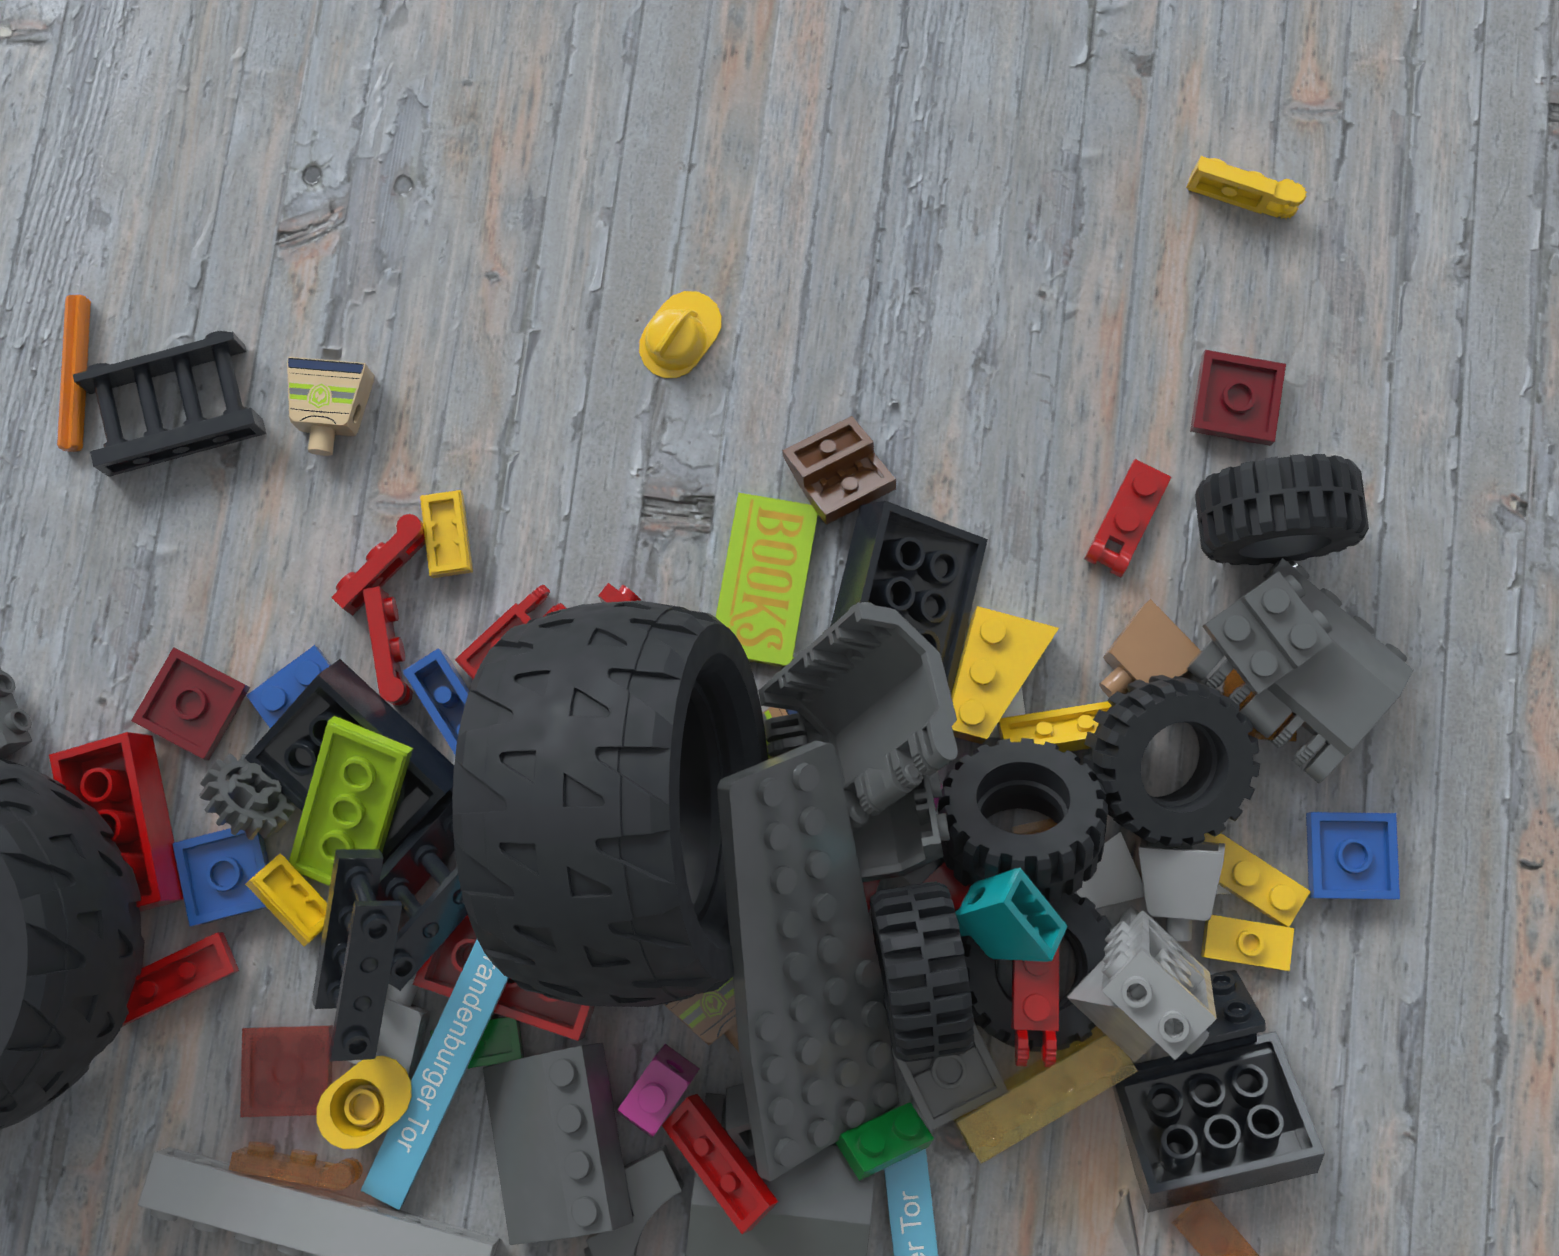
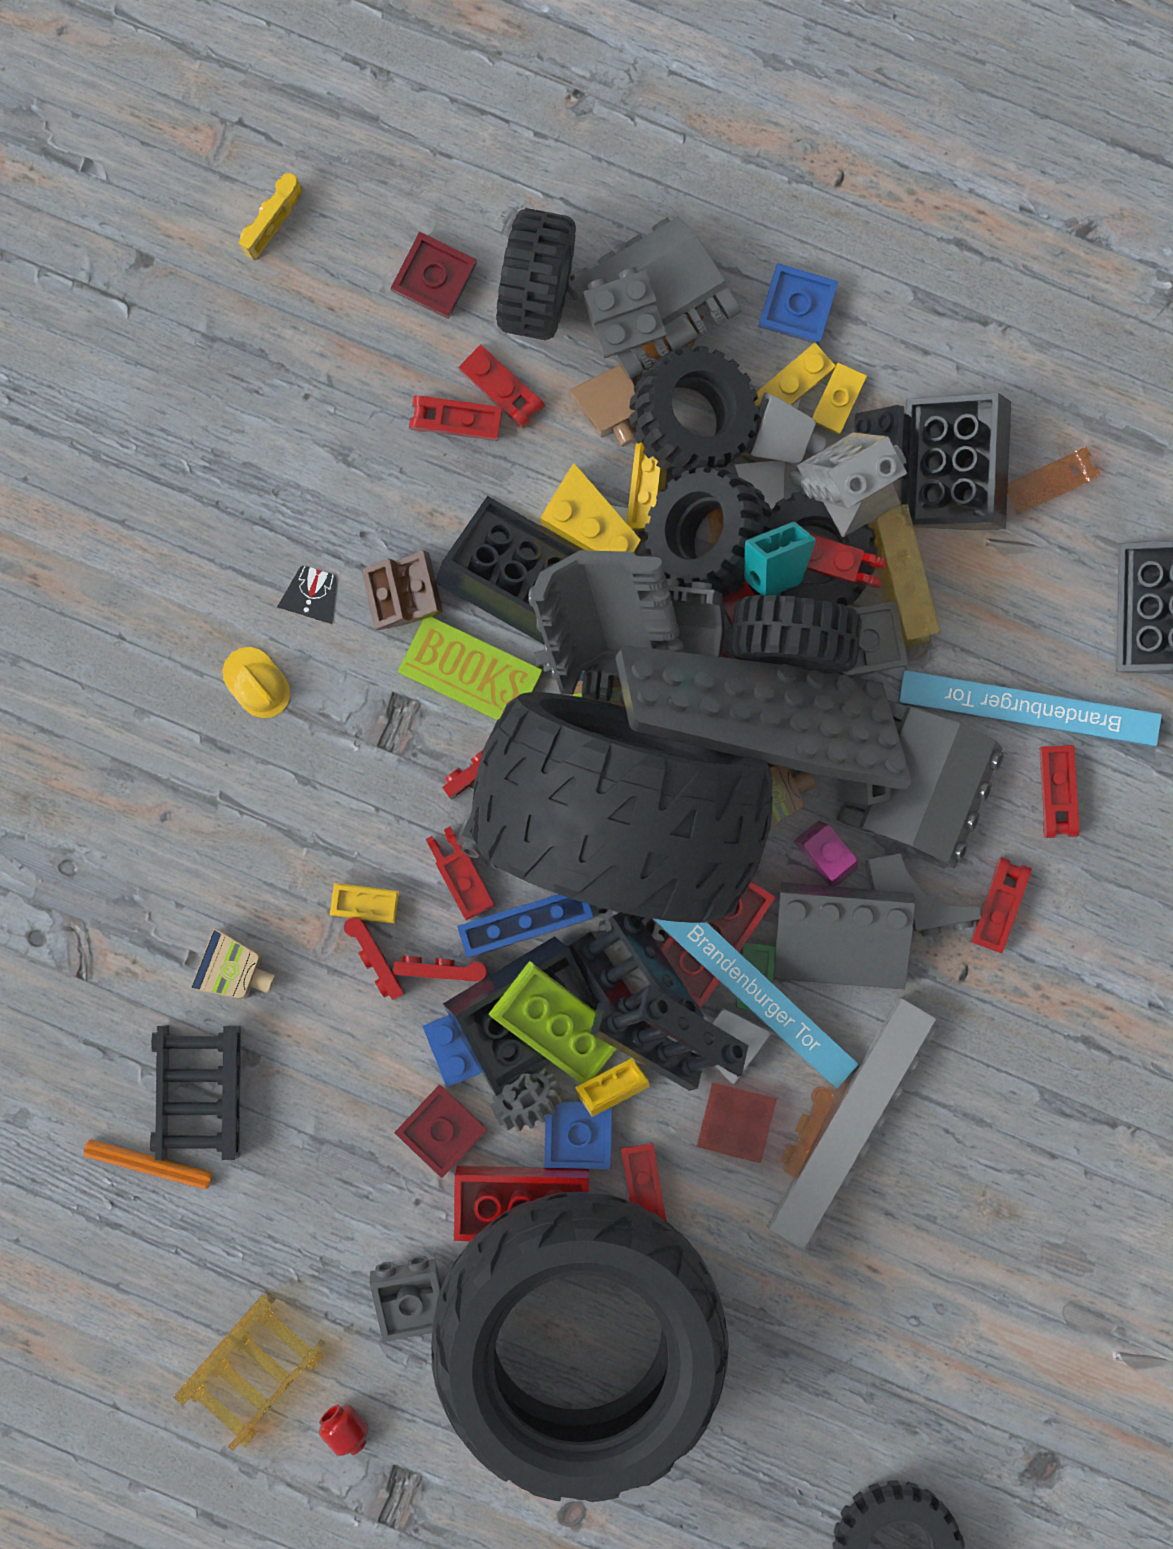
camera: 75 degrees left, 5 degrees up
yellow piece [317,1055,412,1149] -> none
red plate [661,1094,779,1234] -> none
green plate [836,1102,934,1181] -> none
none -> black sticker [277,566,336,624]
none -> red plate [409,395,502,441]

